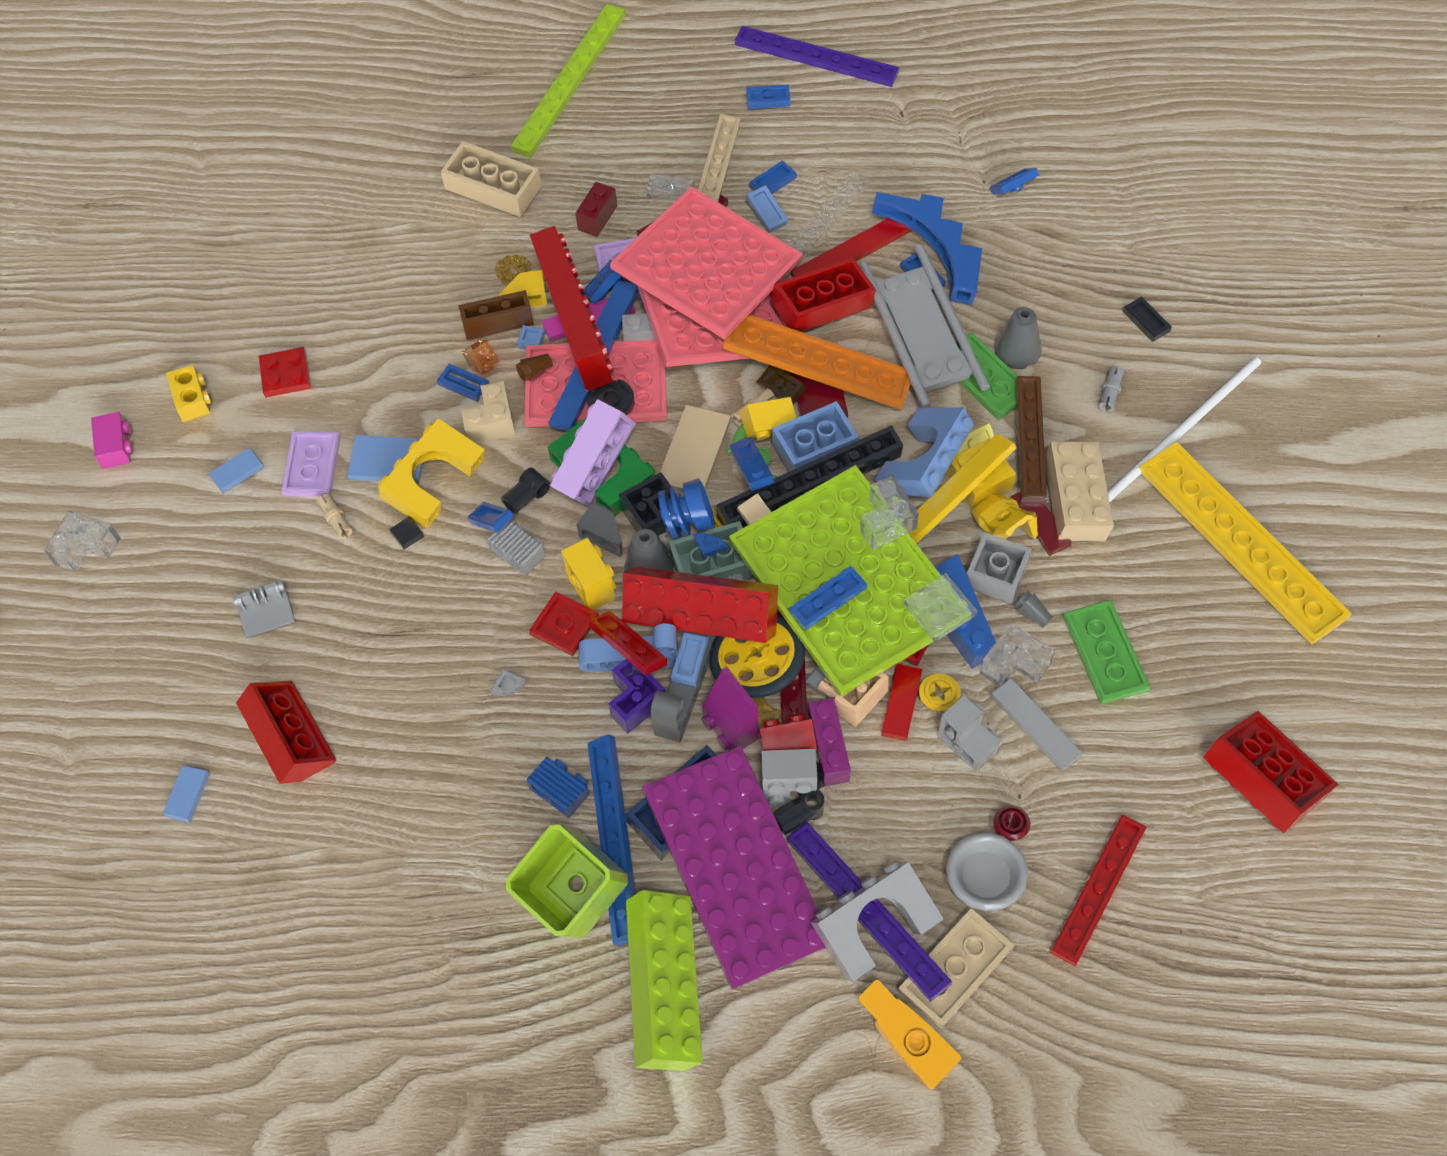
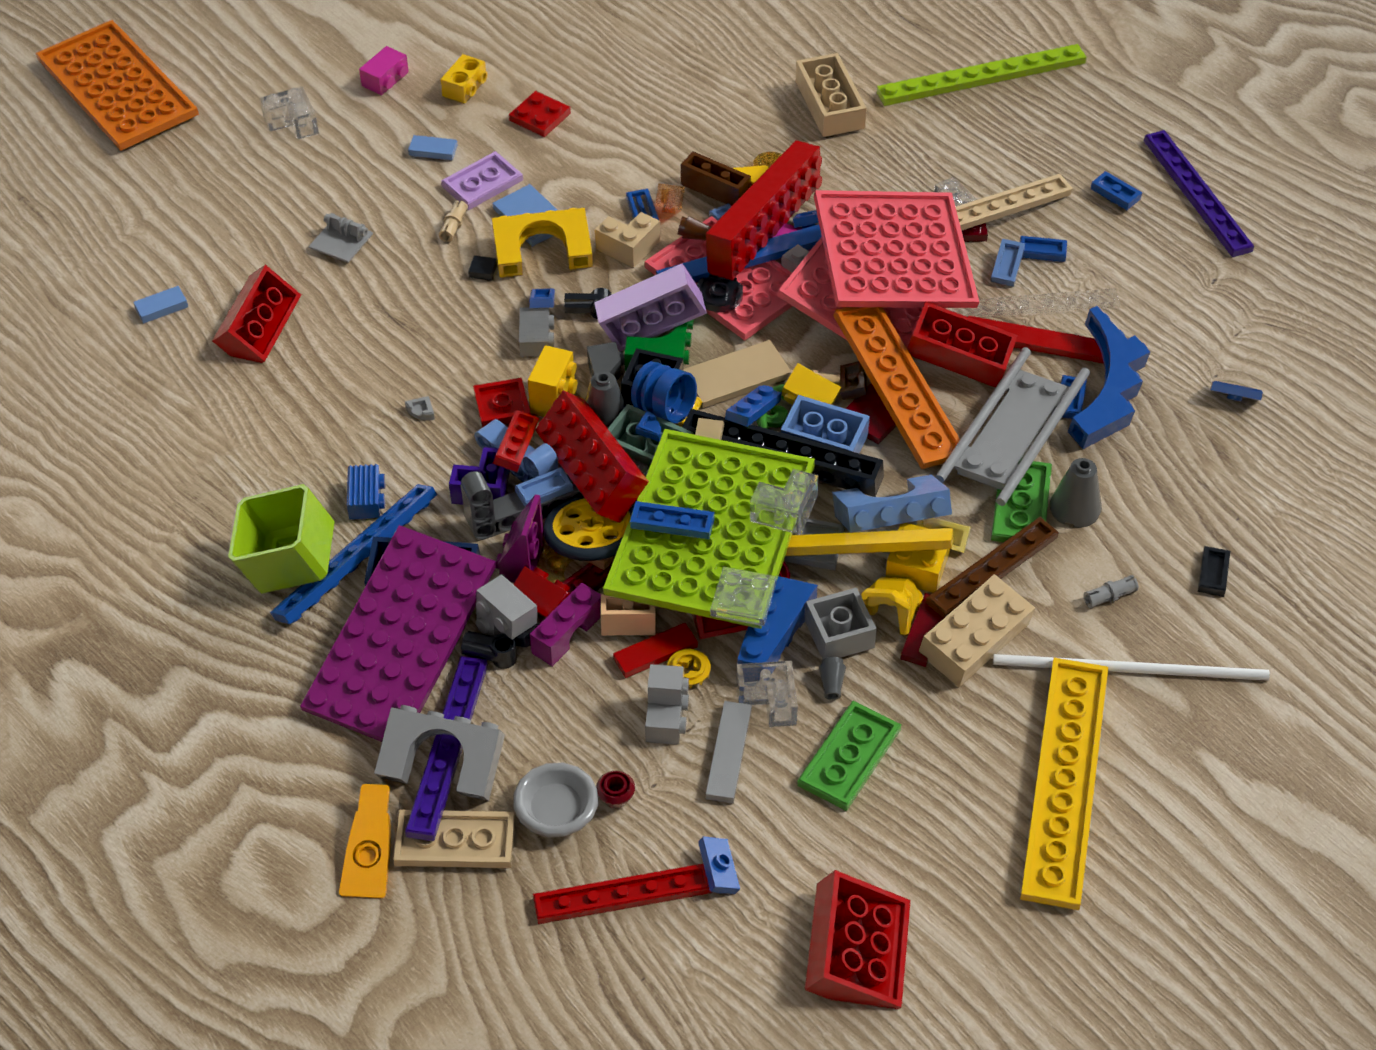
camera: 45 degrees right, 10 degrees down
dark red brick [575,182,617,237] -> none
lime brick [626,890,703,1071] -> none
none -> plate [698,836,740,894]

